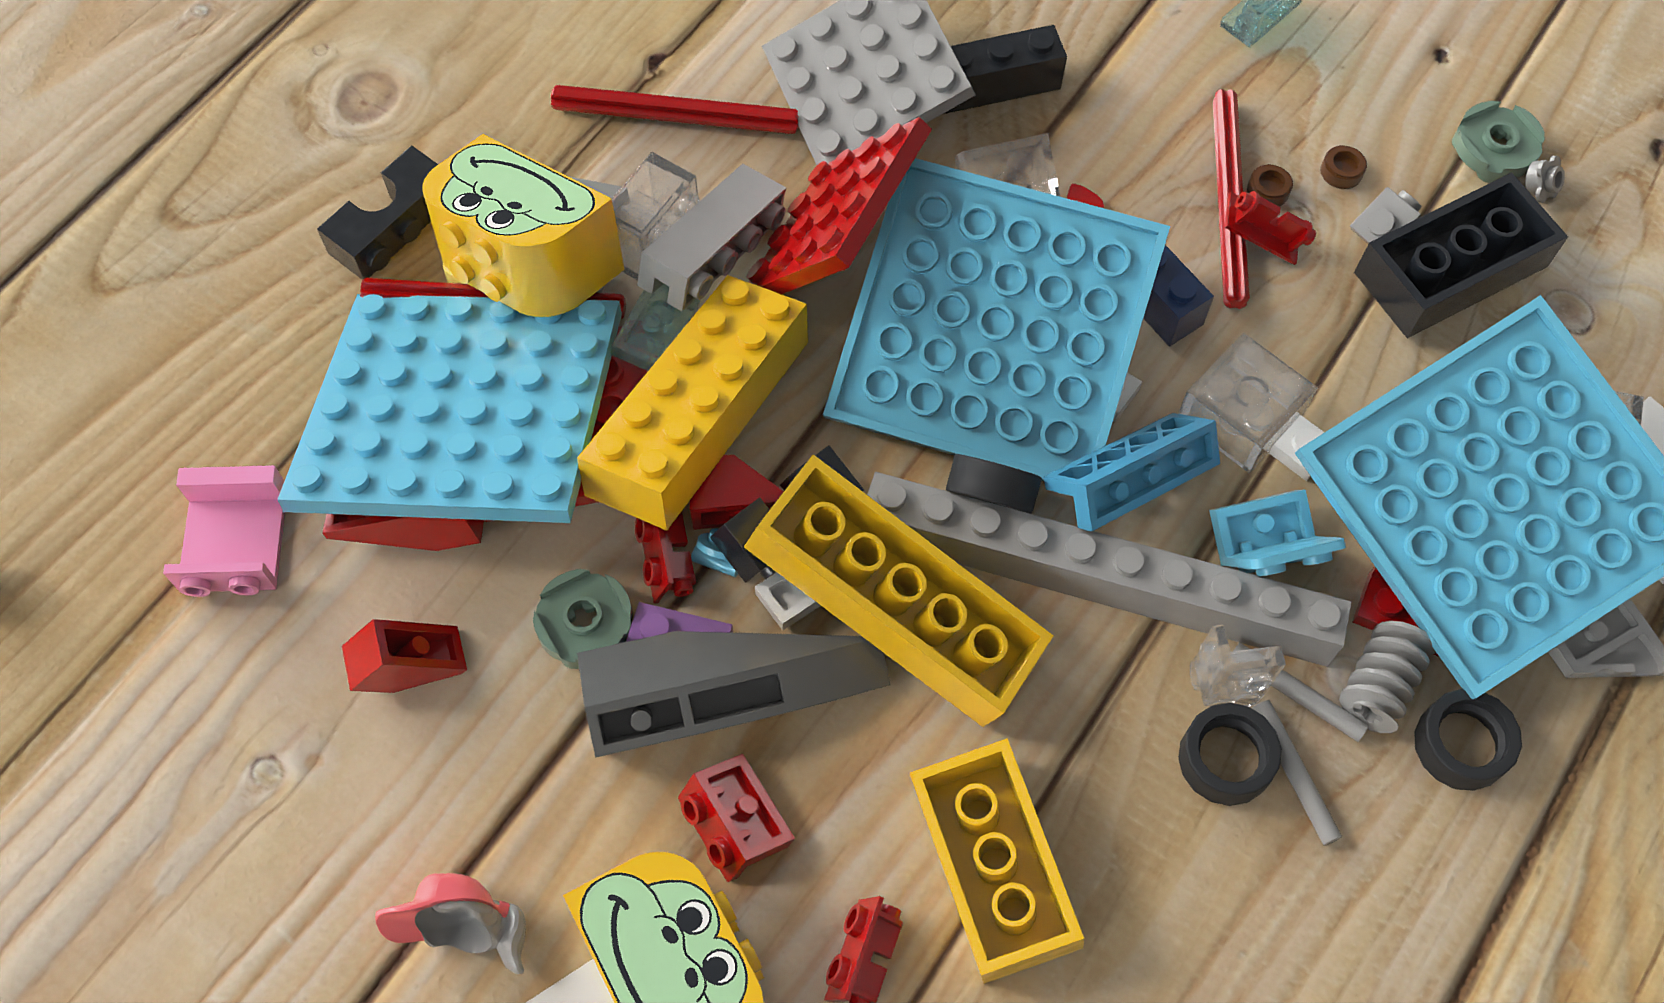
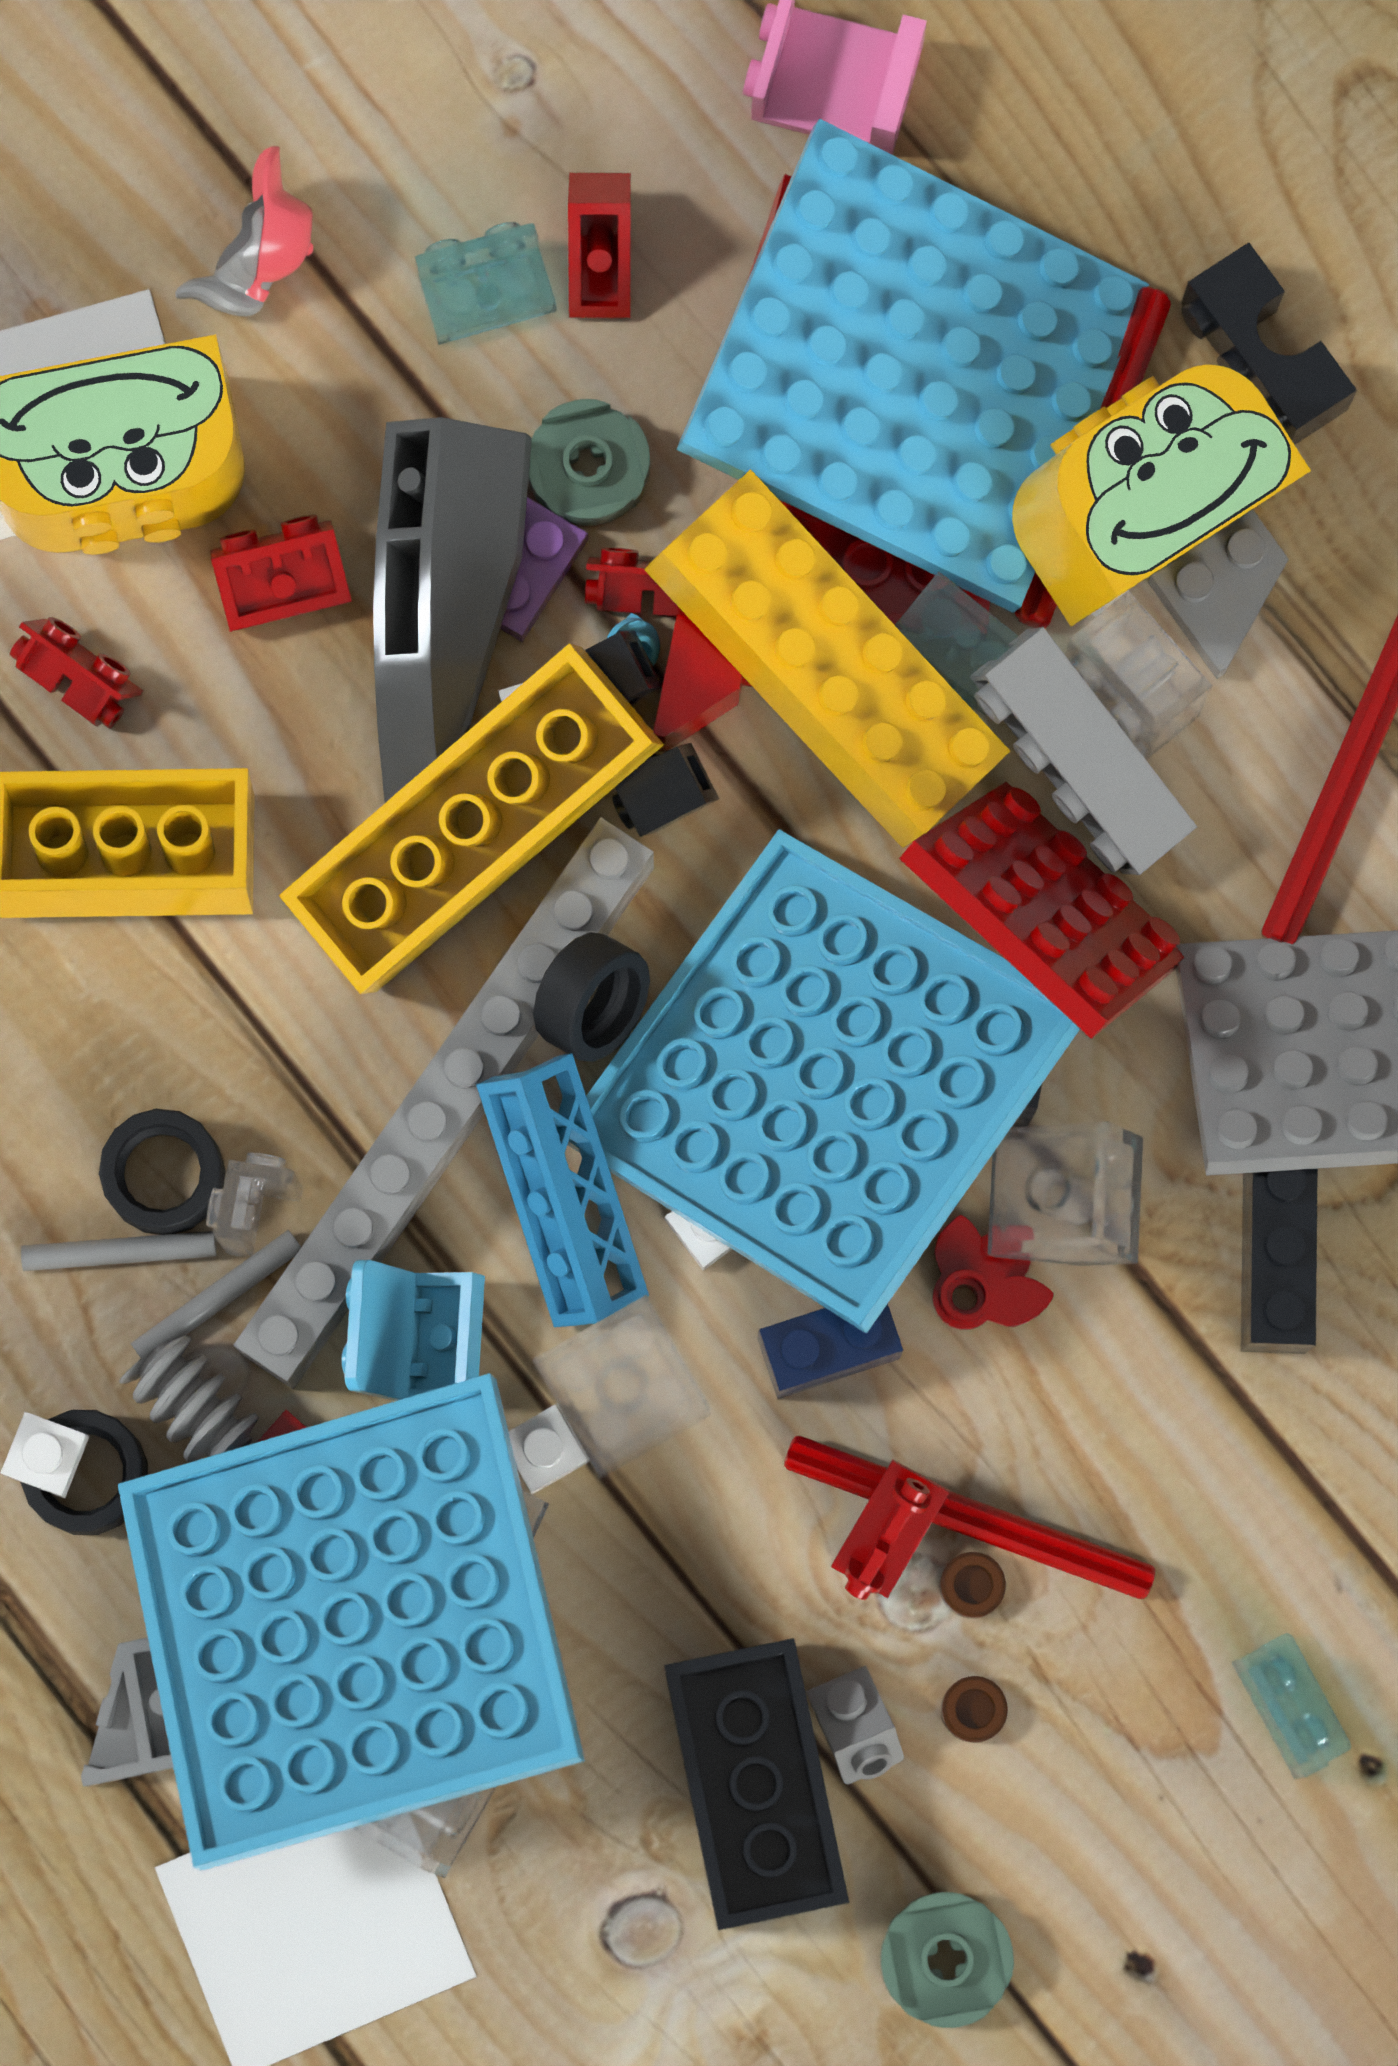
camera: 105 degrees right, 15 degrees up
light grey plate [1525,155,1565,203] -> none
none -> white plate [1,1412,89,1498]
none -> clear light blue bracket [415,222,557,345]

